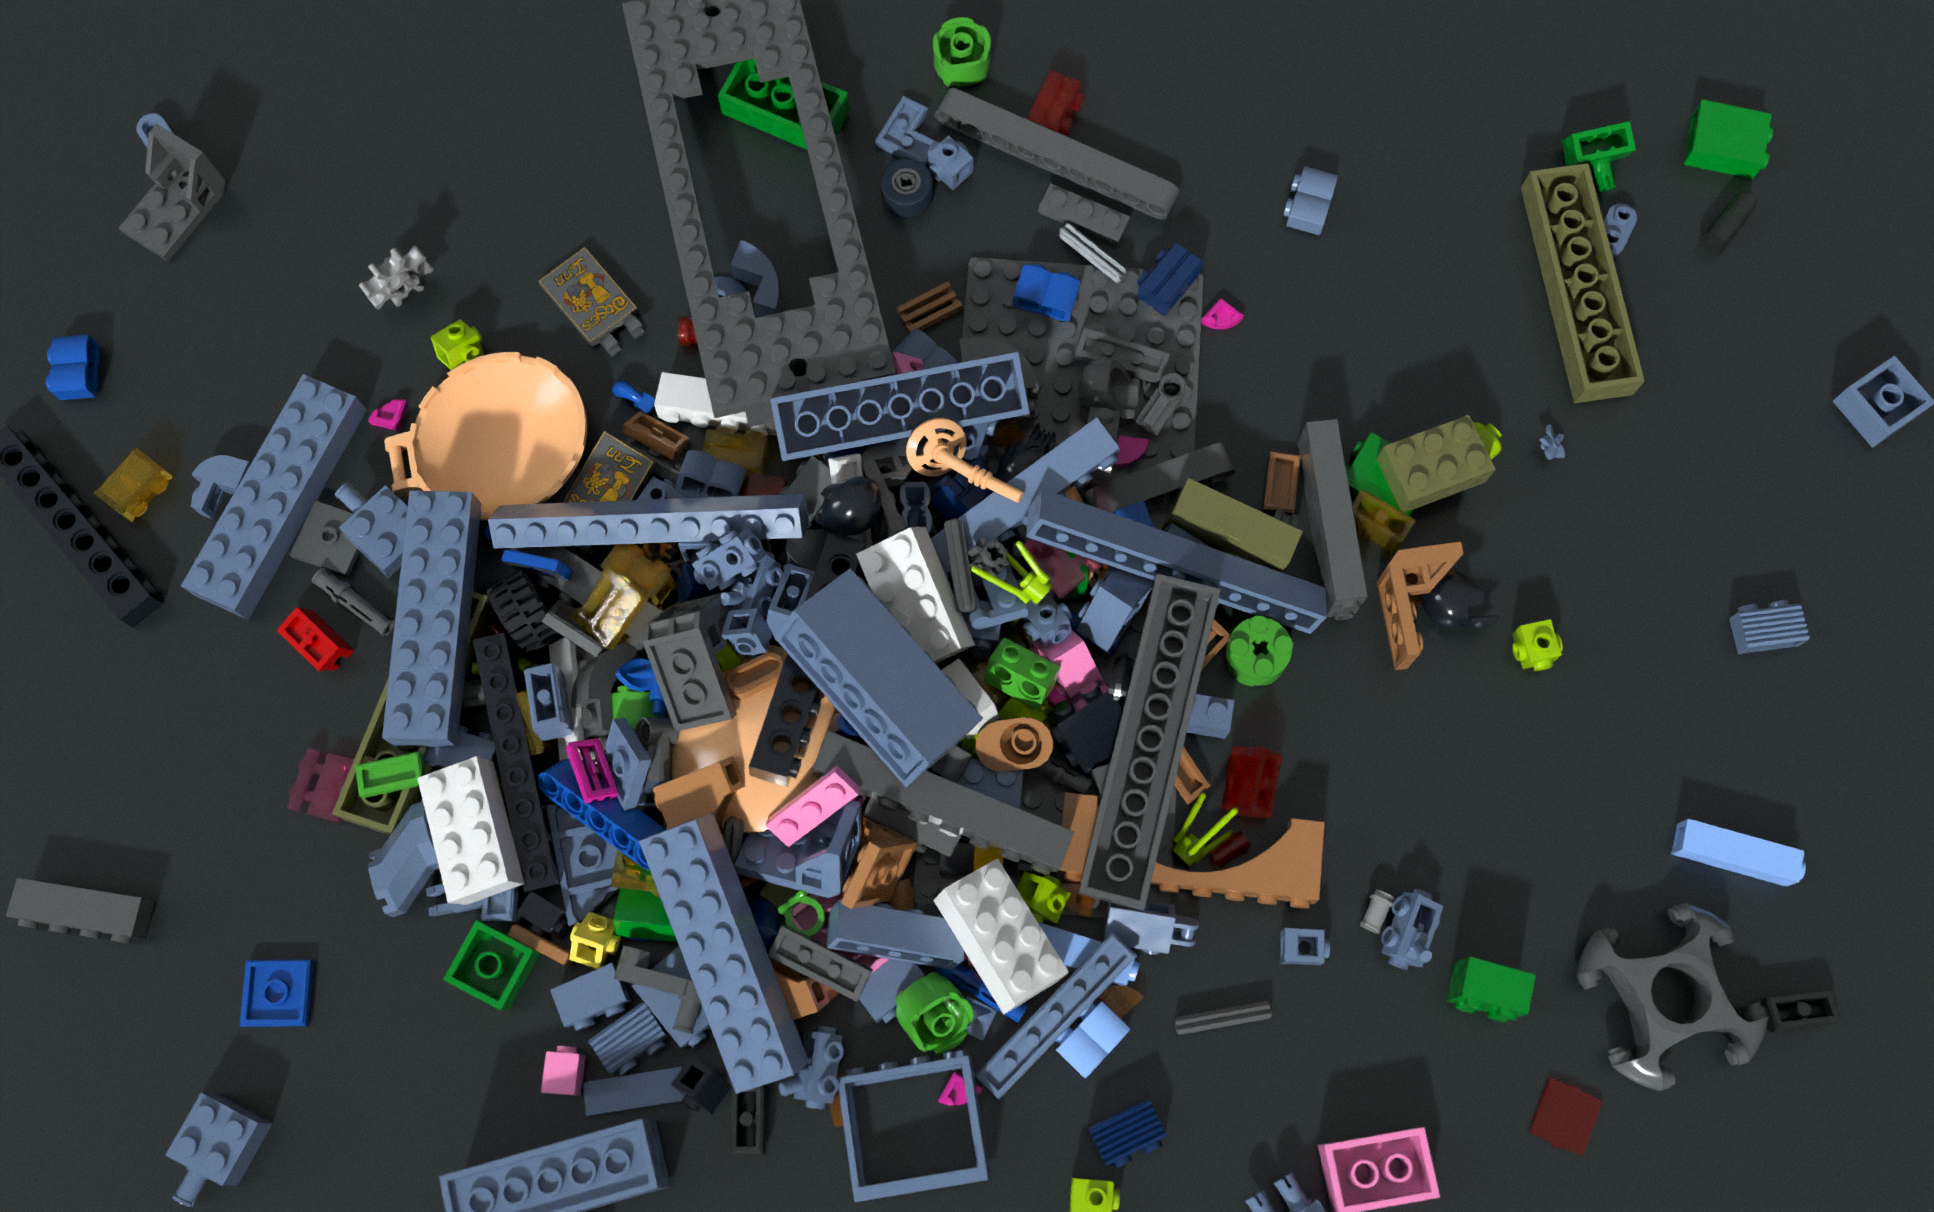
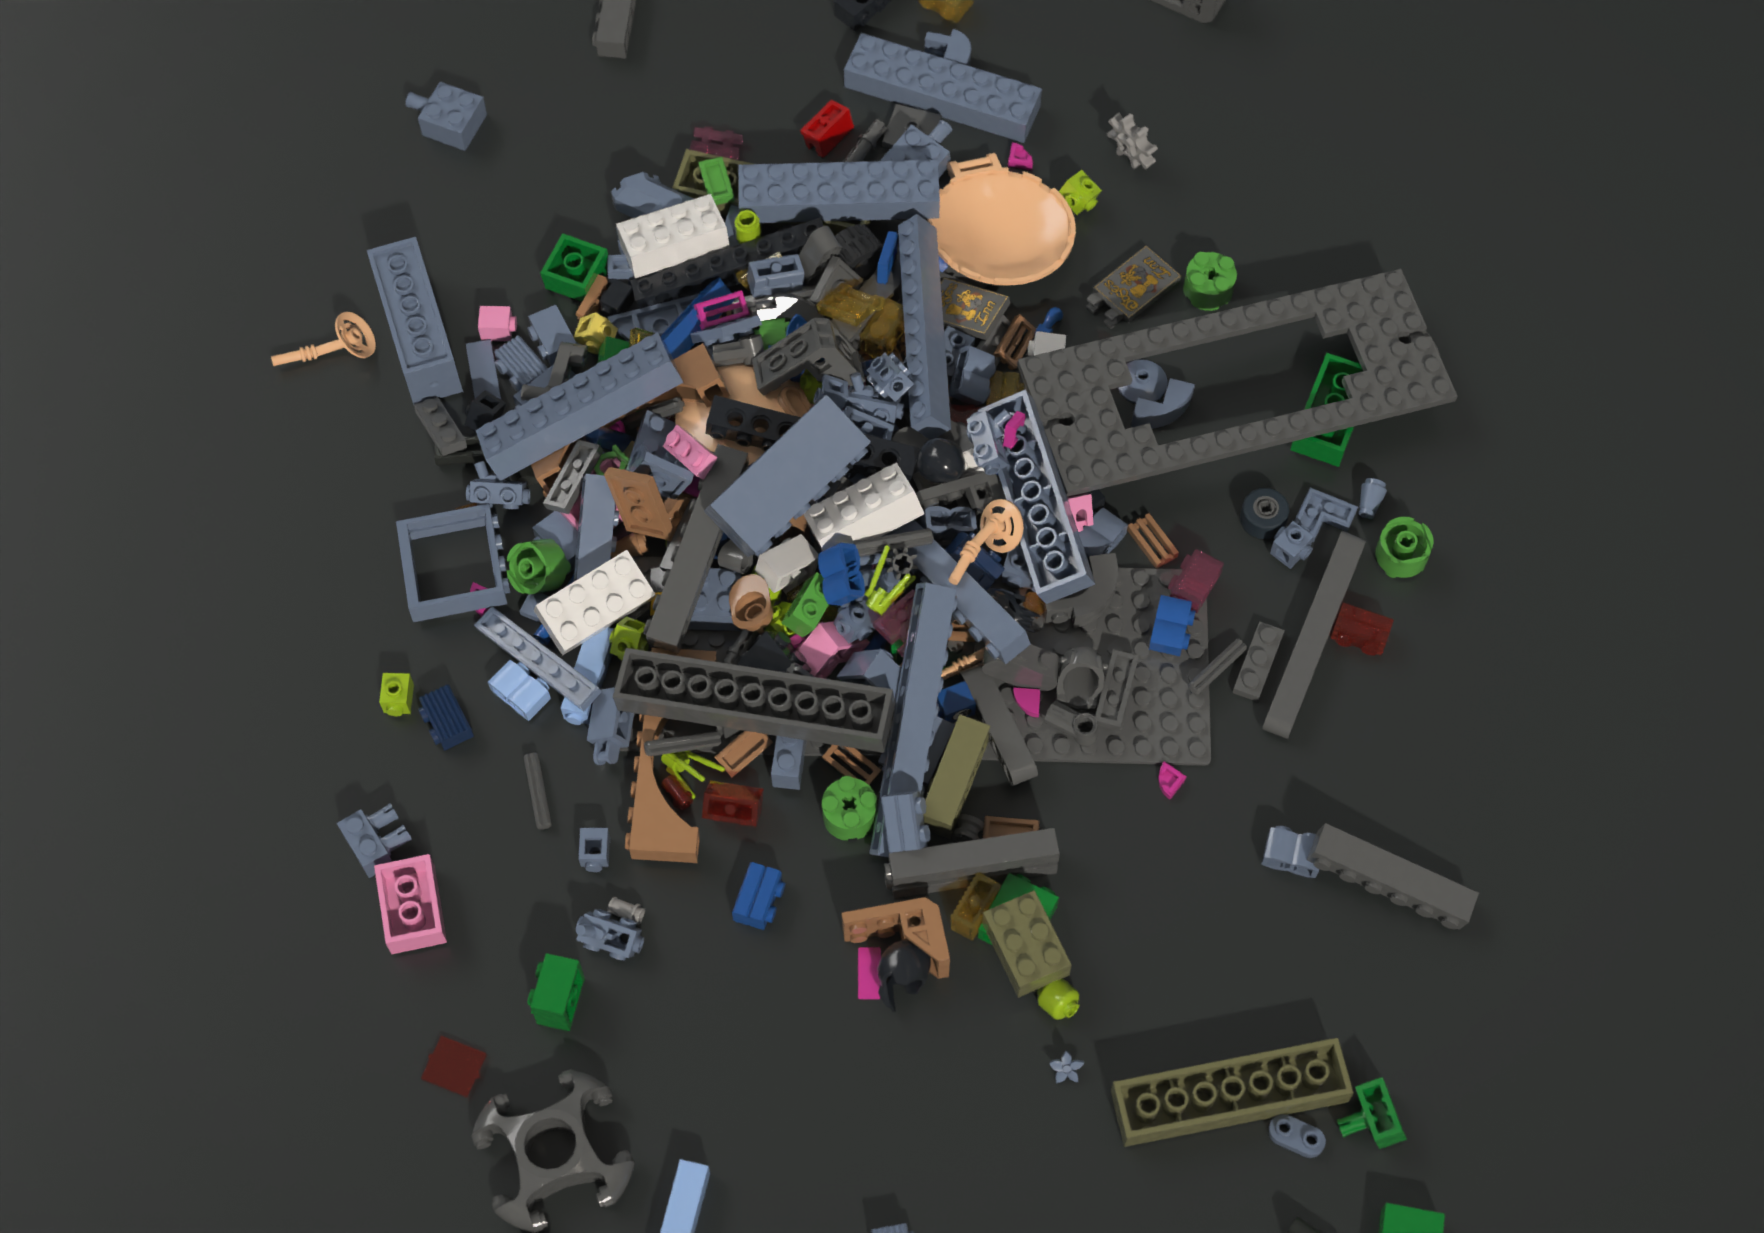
camera: 85 degrees right, 10 degrees down
blue tile [240,959,314,1027] -> none
clear orange tile [1099,986,1144,1019] -> none
dark blue brick [1137,243,1203,316] -> none
lime brick [1512,619,1563,671] -> none
none -> dark grey plate [414,397,467,456]
none -> dark grey axle [644,731,721,756]
none -> blue brick [732,862,786,930]
none -> lime brick [734,210,761,244]
none -> dark grey beam [799,226,841,286]
none -> blue brick [818,543,865,606]
none -> dark pink sticker [858,947,881,999]
none -> sand blue brick [881,791,930,853]
none -> sand blue brick [966,409,1012,475]
none -> dark pink tile [1003,411,1026,449]
none -> clear pink brick [1168,549,1224,613]
none -> bright green brick [1183,252,1237,311]
none -> dark grey brick [1307,823,1479,930]
none -> sand blue cone [1359,478,1387,519]

